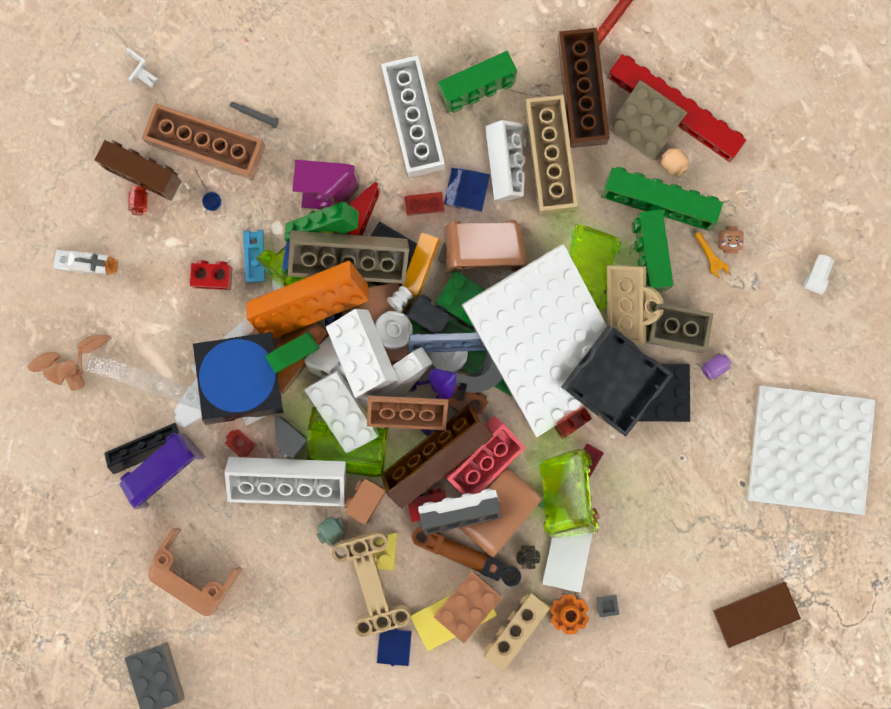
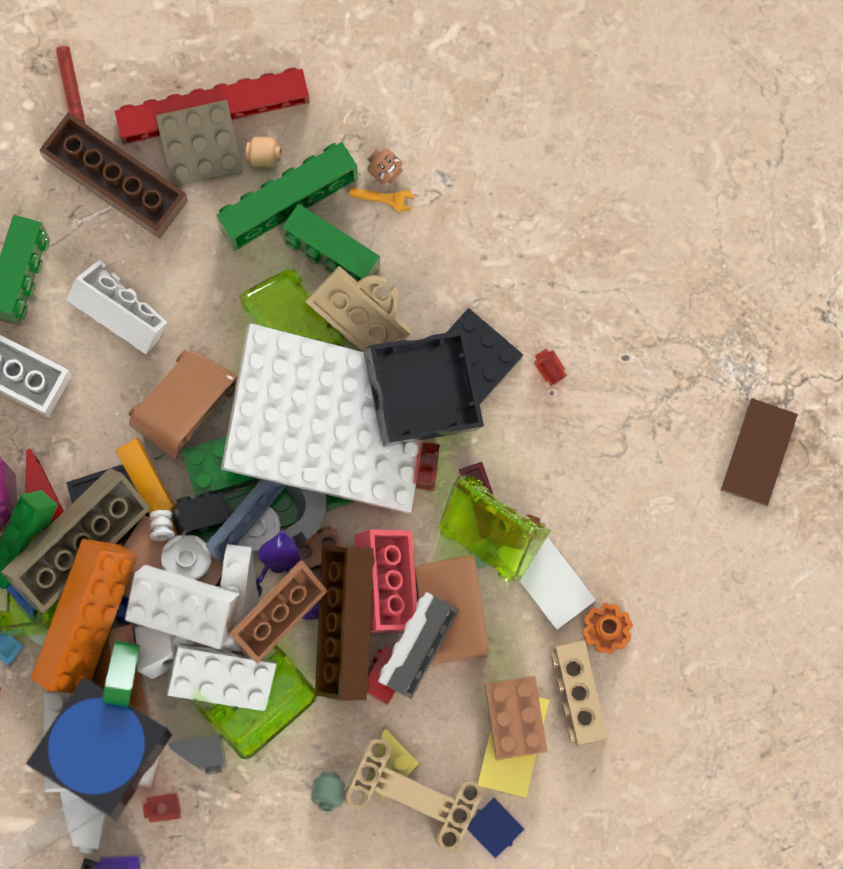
camera: 55 degrees left, 5 degrees down
white brick [225,457,347,507] -> none
nougat brick [344,478,386,525] -> none
clear red plate [405,192,444,216] -> none
dark orange piece [412,527,521,587] -> none
clear blue slope [444,168,490,212] -> none
clear smoke gear [516,545,541,569] -> none
tan brick [524,95,578,216] -> none
dark grey plate [596,594,619,617] -> none
dark tan brick [646,303,714,354] -> none
medium lavender brick [701,353,731,380] -> none
white plate [747,386,875,515] -> none
white piece [803,254,835,295] -> none
none -> clear red brick [533,348,567,386]

